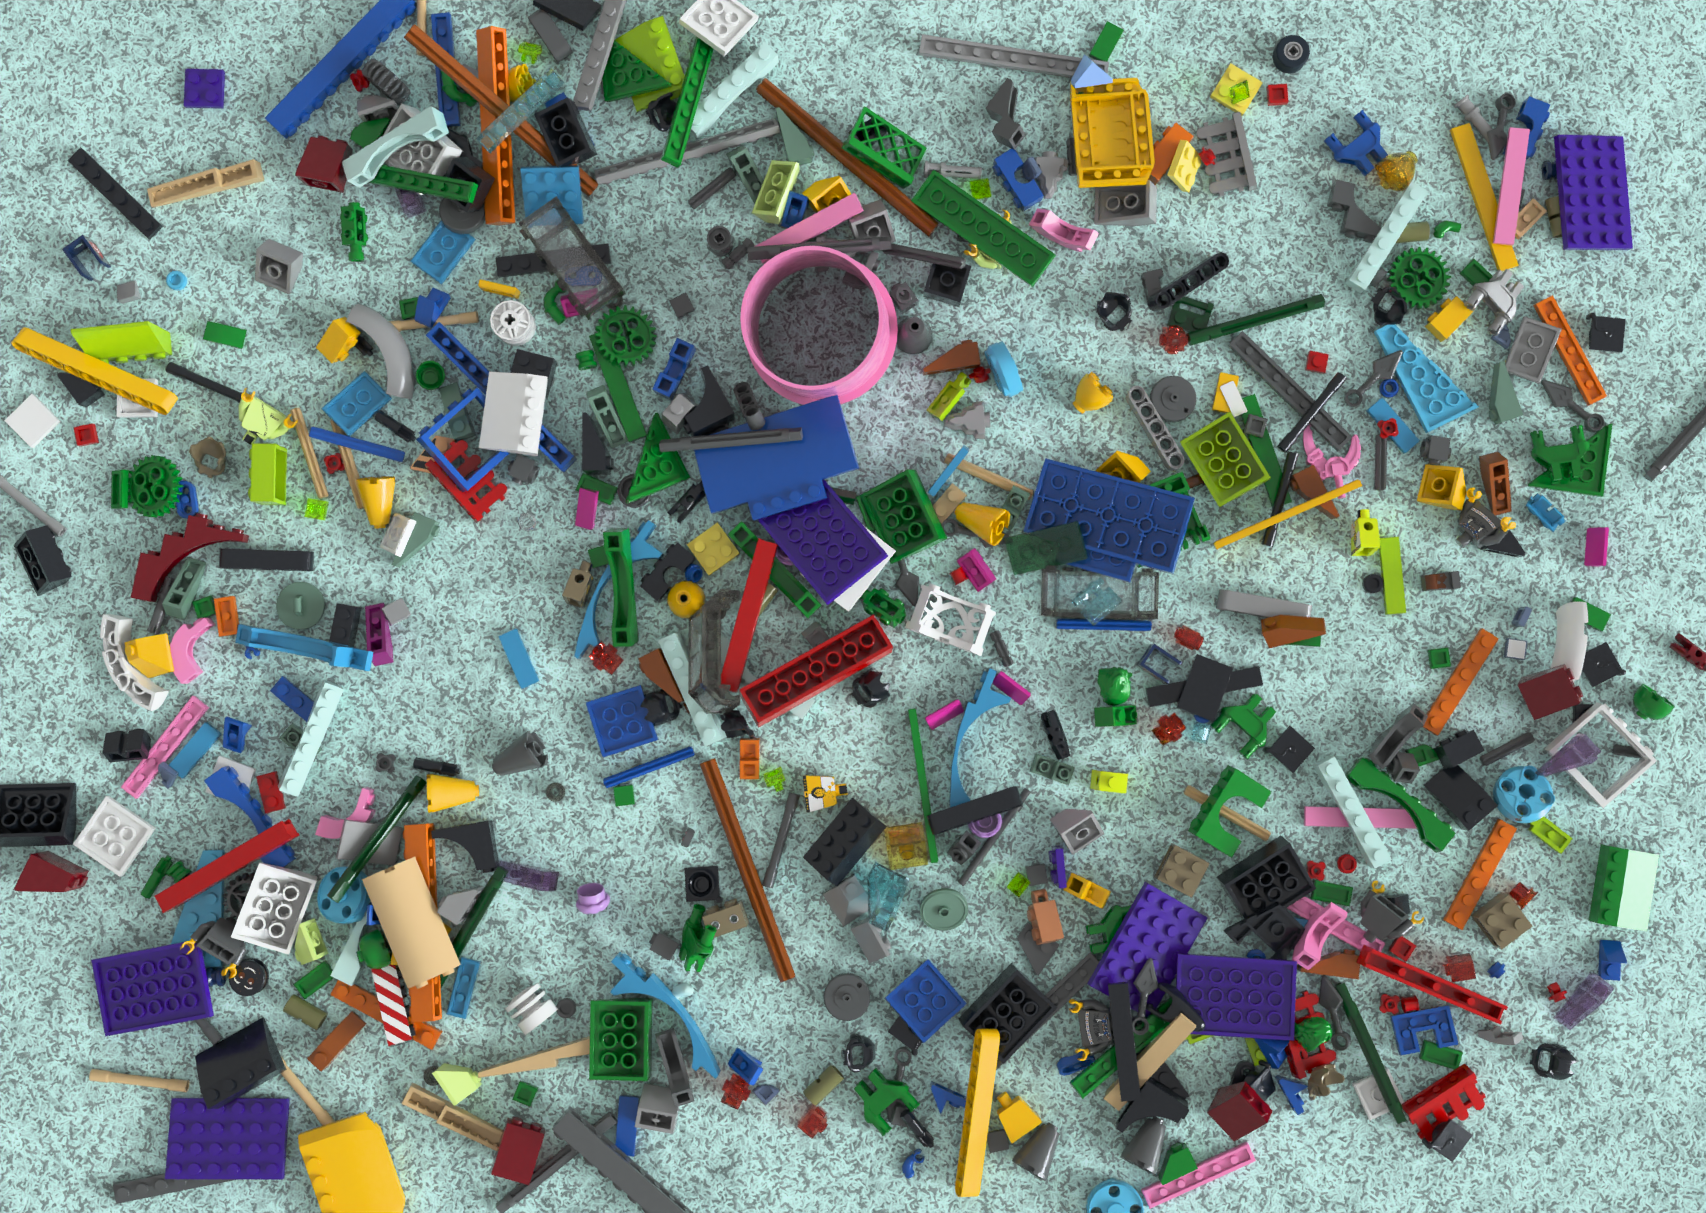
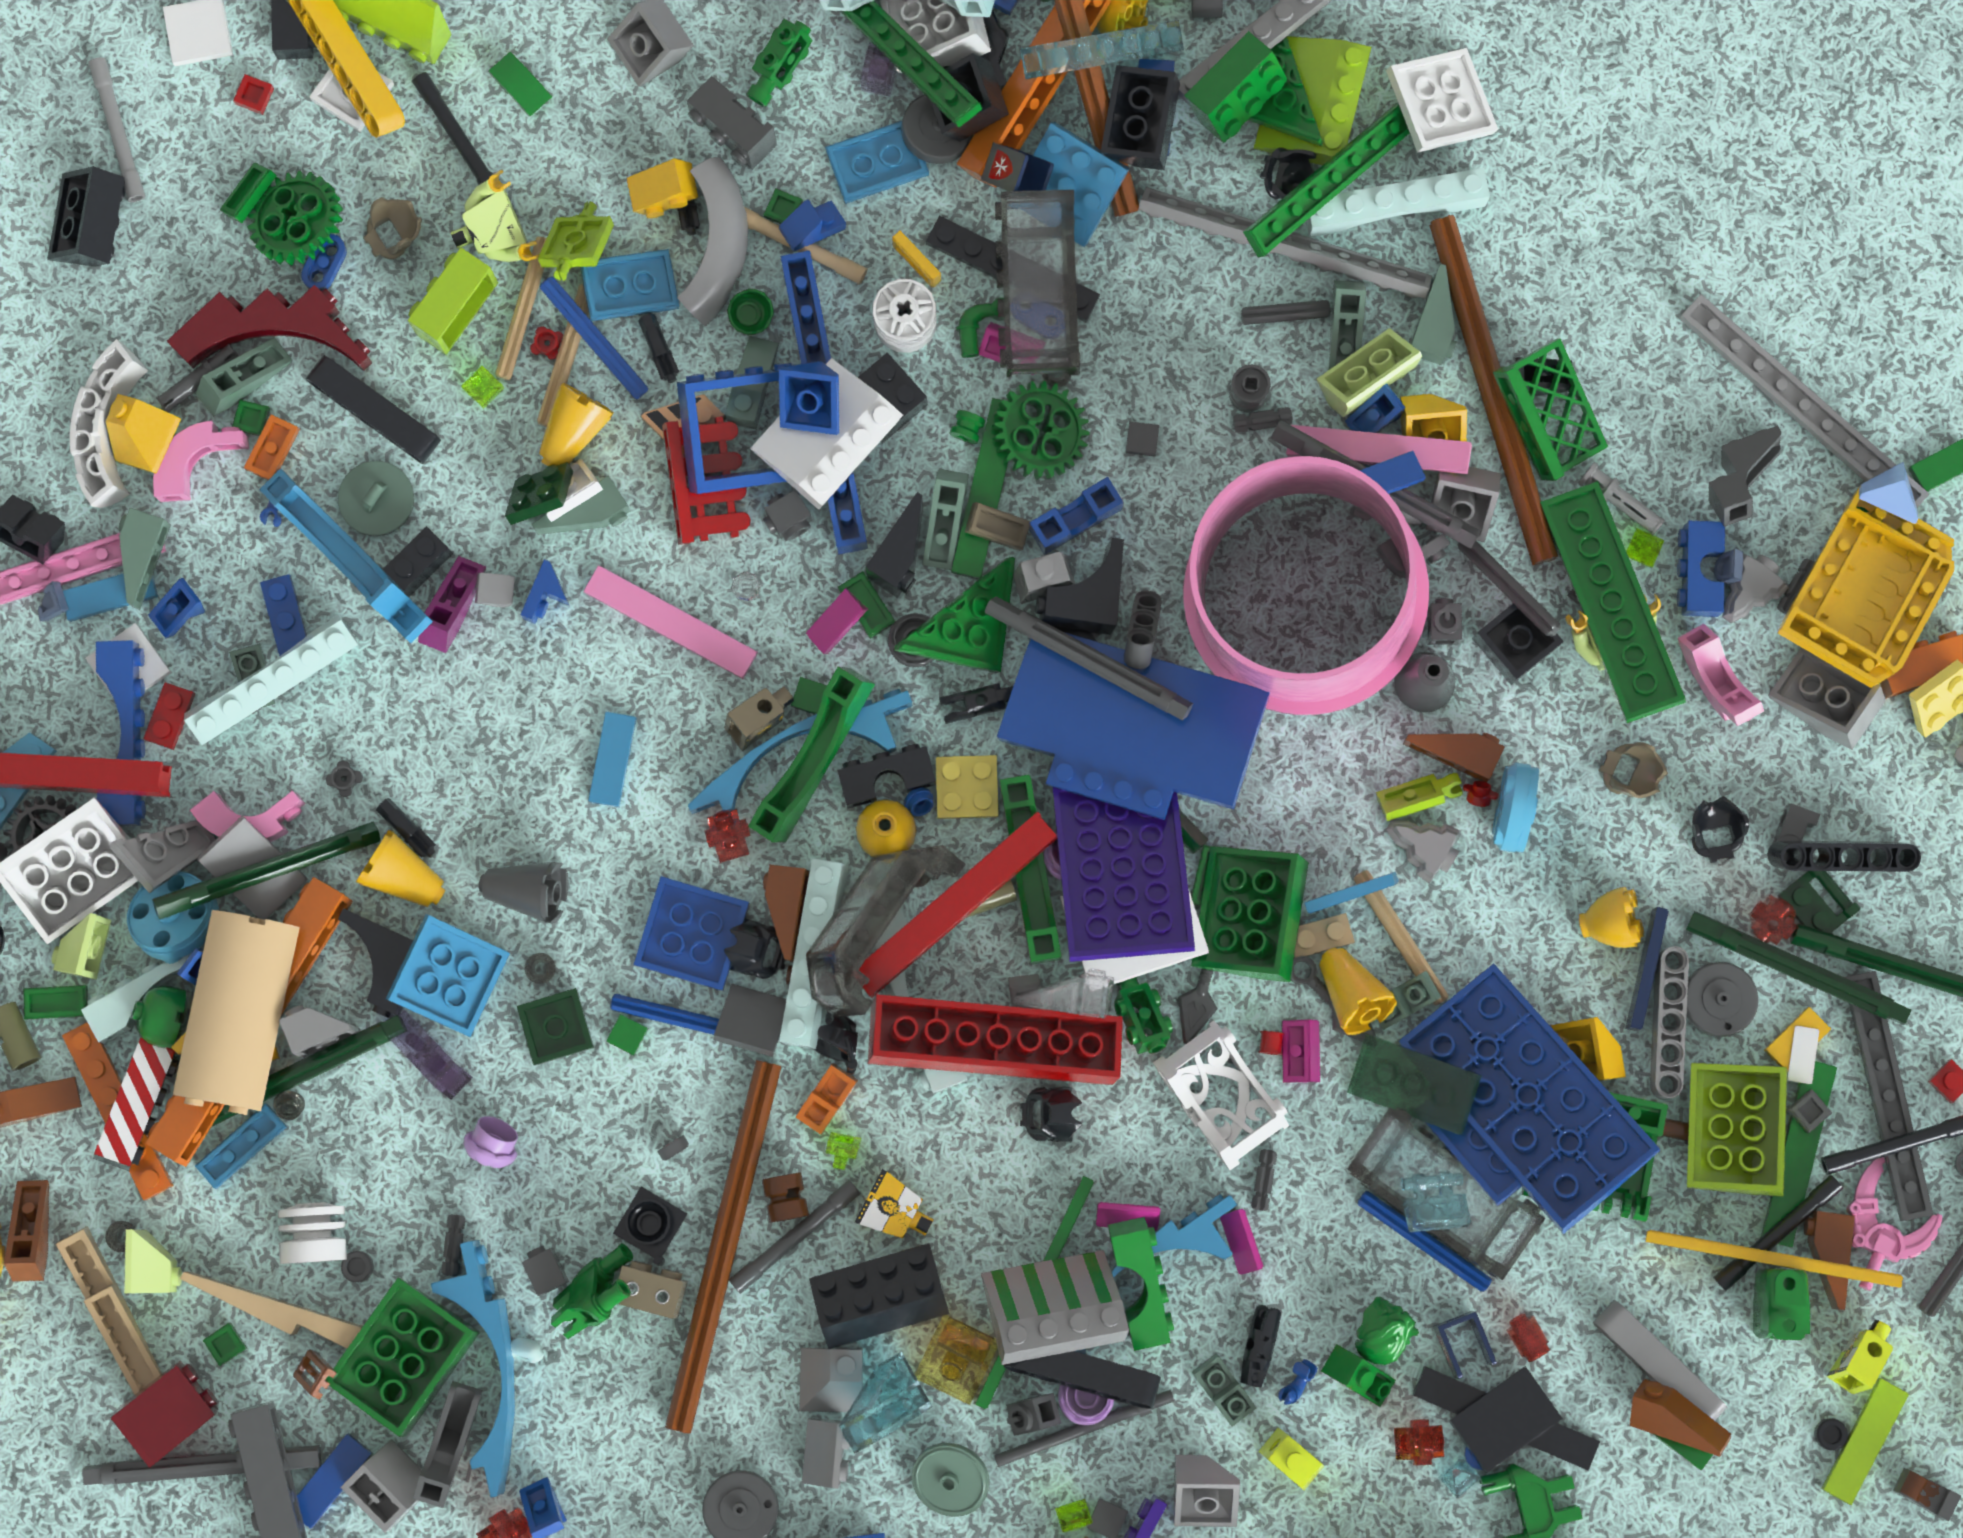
camera: 30 degrees right, 5 degrees down
none -> dark orange slope [4,1180,49,1282]
none -> light grey wing [109,820,216,893]
none -> sand green slope [119,508,171,610]
none -> clear smoke plate [273,1091,305,1120]
none -> dark orange tile [293,1349,337,1400]
none -> dark azure plate [386,914,510,1037]
none -> dark grey axle [441,1214,465,1276]
none -> dark green plate [505,462,573,525]
none -> dark green plate [517,988,594,1066]
none -> blue slope [520,559,569,624]
none -> lime plate [538,201,614,281]
none -> bright pink tile [584,565,758,679]
none -> dark grey wedge [687,76,777,170]
none -> dark grey tile [713,984,787,1057]
none -> reddish brown wheel [762,1172,809,1223]
none -> blue slope [779,361,839,435]
none -> dark tan tile [965,502,1031,551]
none -> piece [981,142,1054,201]
none -> light grey slope [981,1250,1129,1365]
none -> clear slope [1013,969,1114,1018]
none -> green arch [1108,1217,1174,1351]
none -> green brick [1184,31,1288,143]
none -> blue arm [1278,1359,1318,1405]
none -> blue tile [1359,451,1426,494]
none -> dark tan helmet [1598,742,1668,798]
none -> dark blue tile [1625,907,1669,1031]
none -> dark green piece [1686,911,1911,1025]
none -> green piece [1753,1269,1810,1340]

